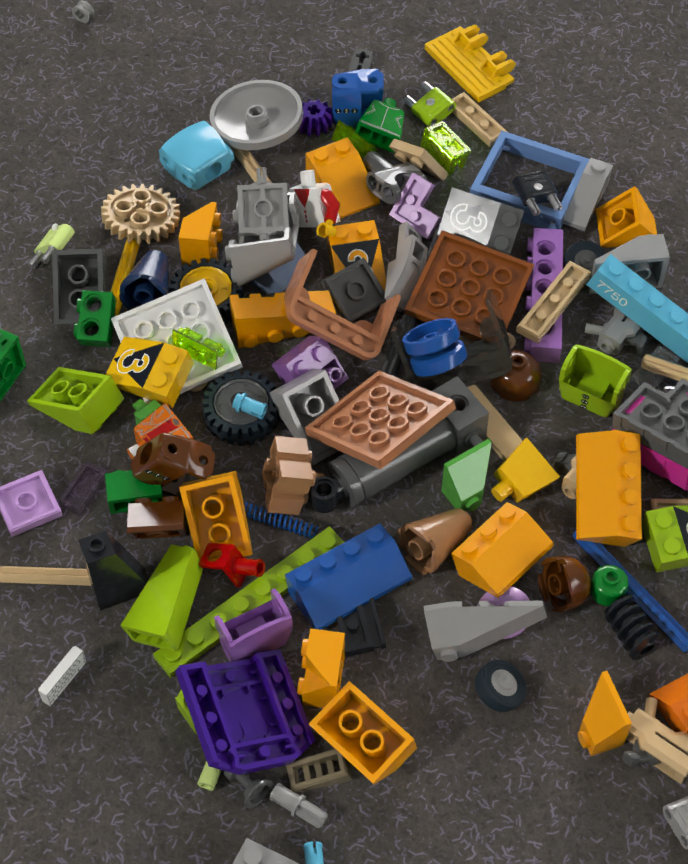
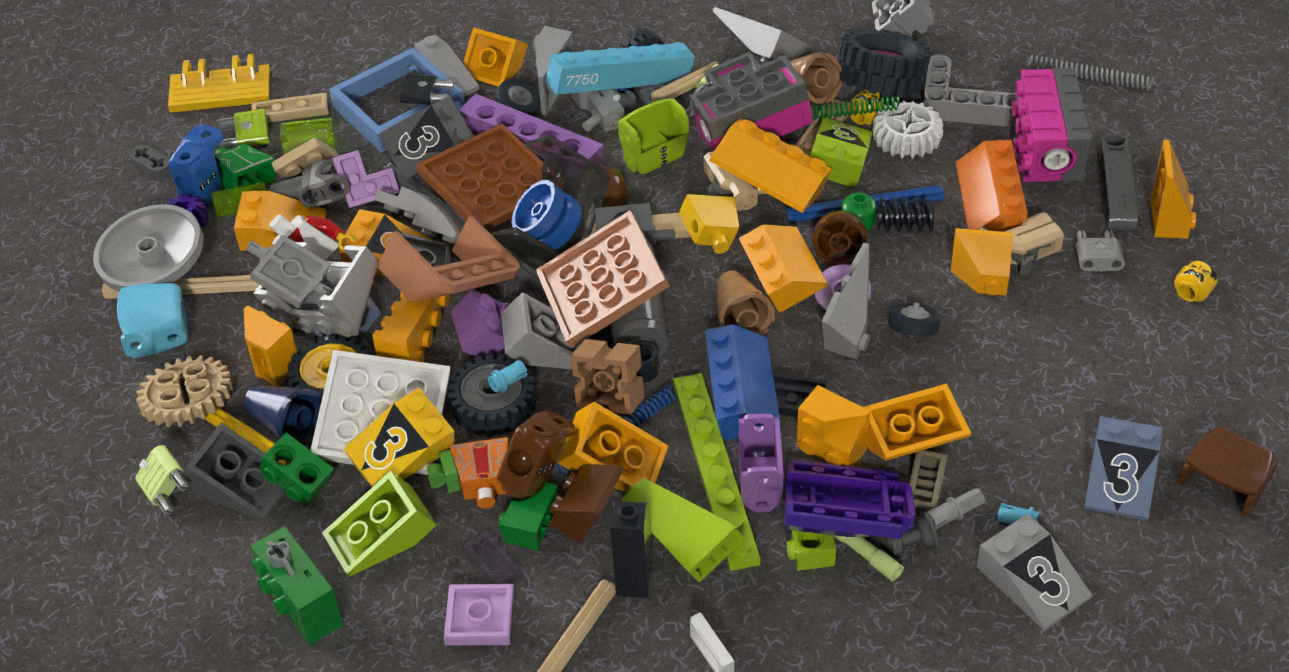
camera: 60 degrees left, 10 degrees down
clear neon green hinge [172,327,226,370] -> none
red bracket [199,543,265,587] -> none
bright green slope [441,439,492,512] -> none
tan tile [516,261,591,344] -> none

